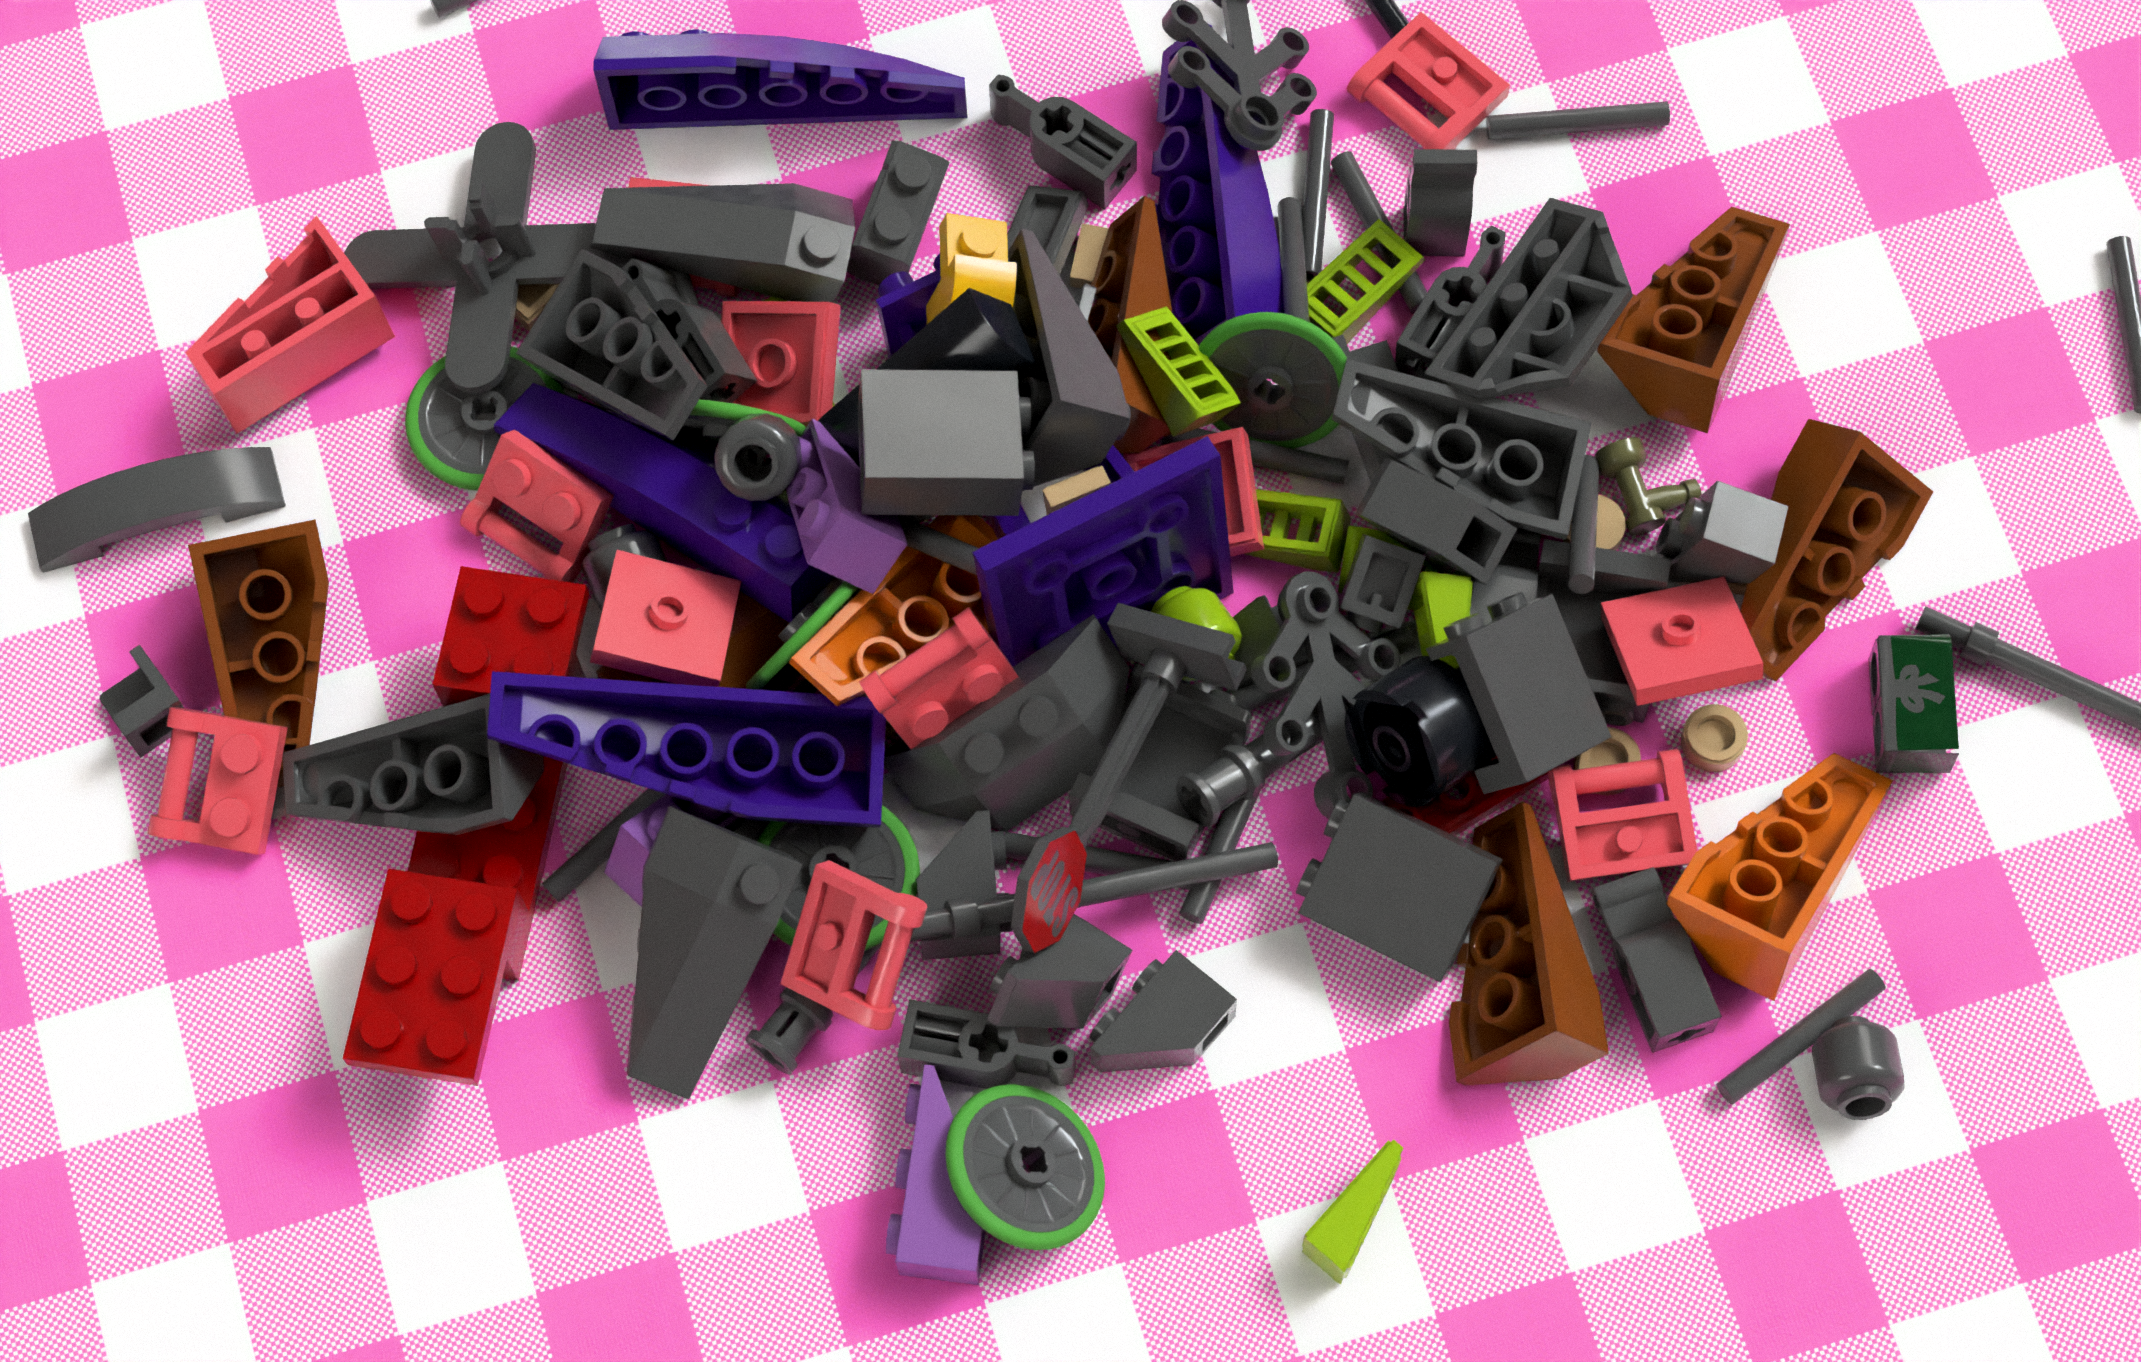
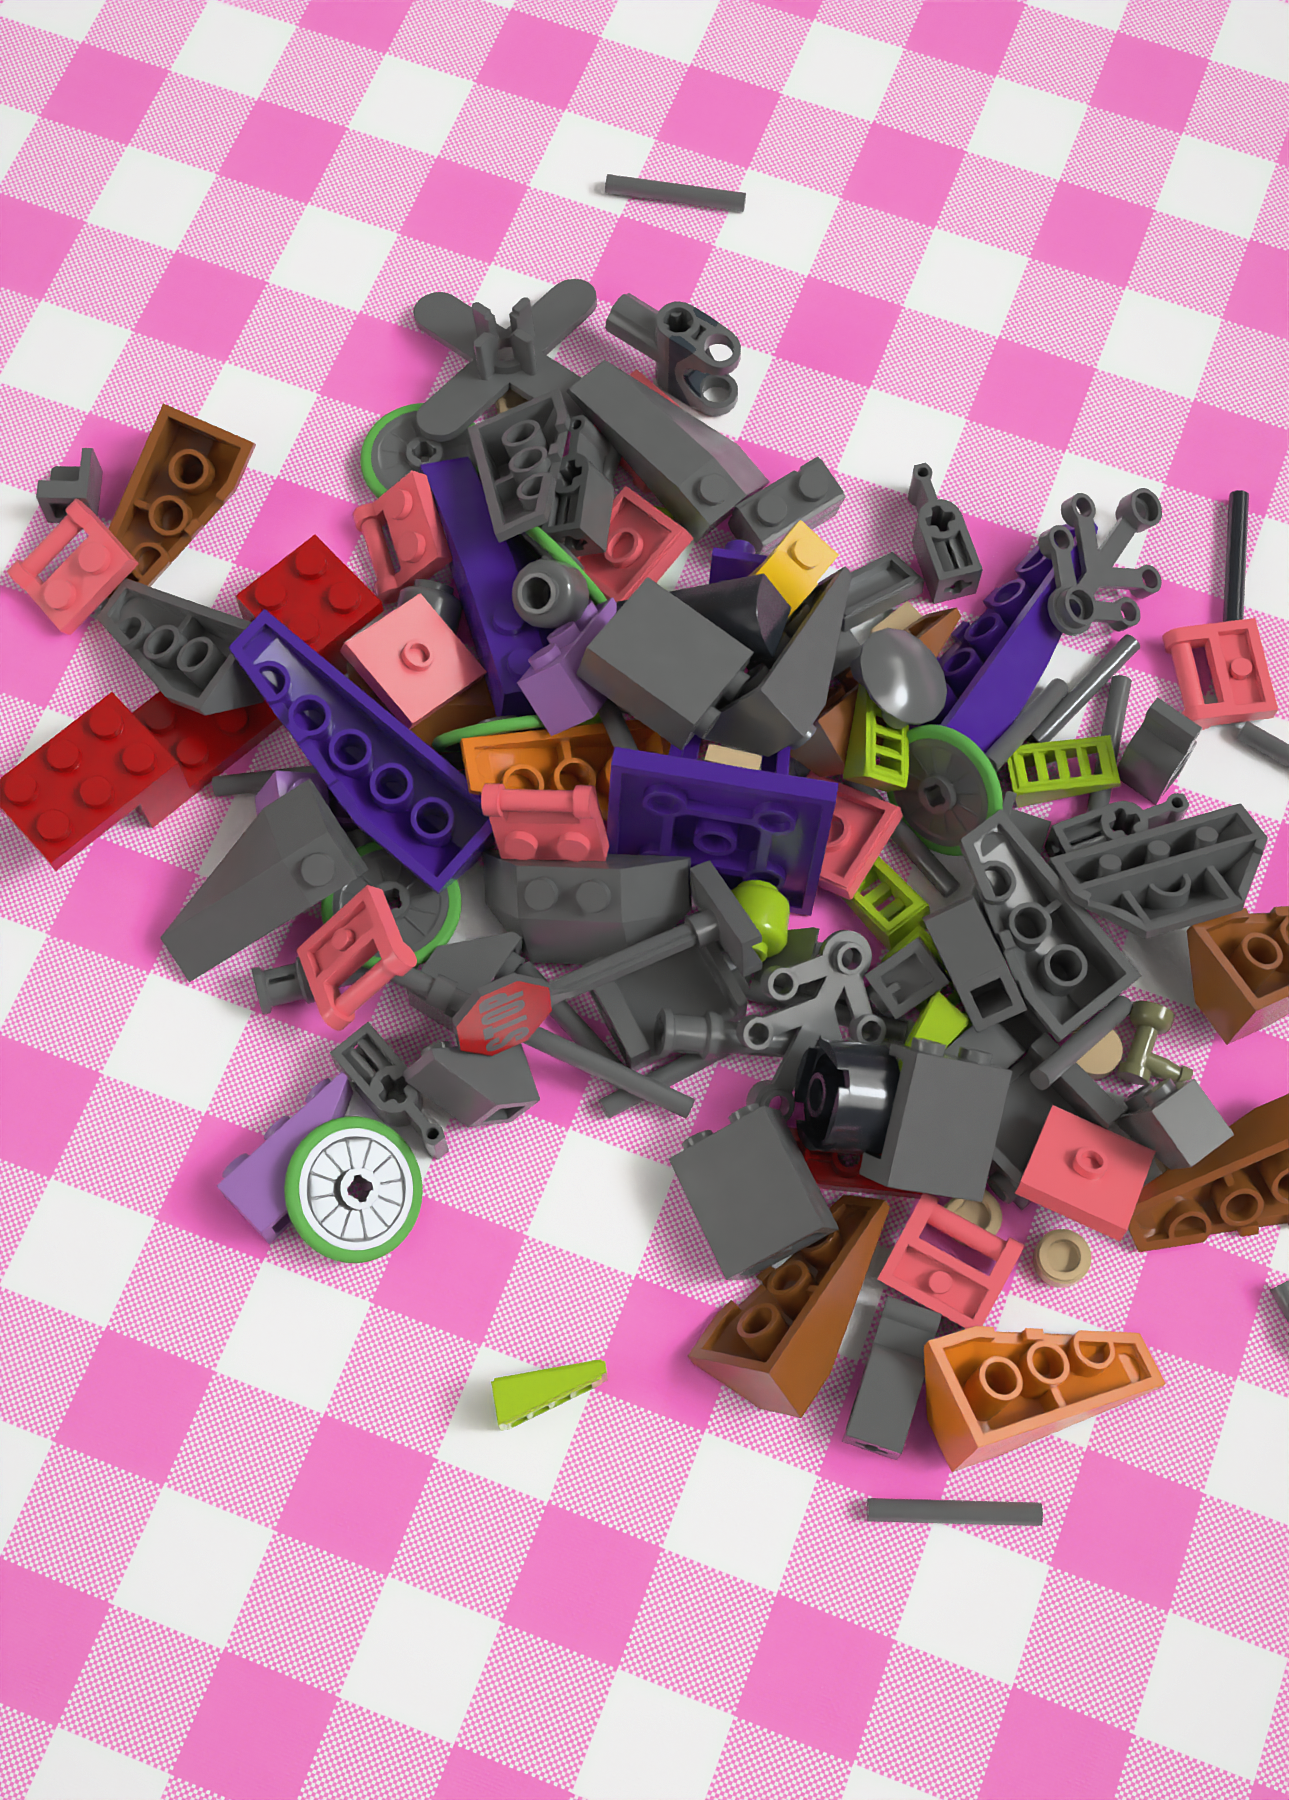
camera: 35 degrees right, 0 degrees up
dark grey slope [28,447,286,573] -> none
coral wedge [185,215,395,434] -> none
dark purple wedge [593,29,968,130] -> none
dark grey slope [1089,950,1237,1073] -> none
dark grey head [1812,1016,1905,1120] -> none
dark green piece [1868,634,1959,773] -> none
none -> dark grey connector [605,293,741,416]
none -> dark grey dish [851,628,947,729]

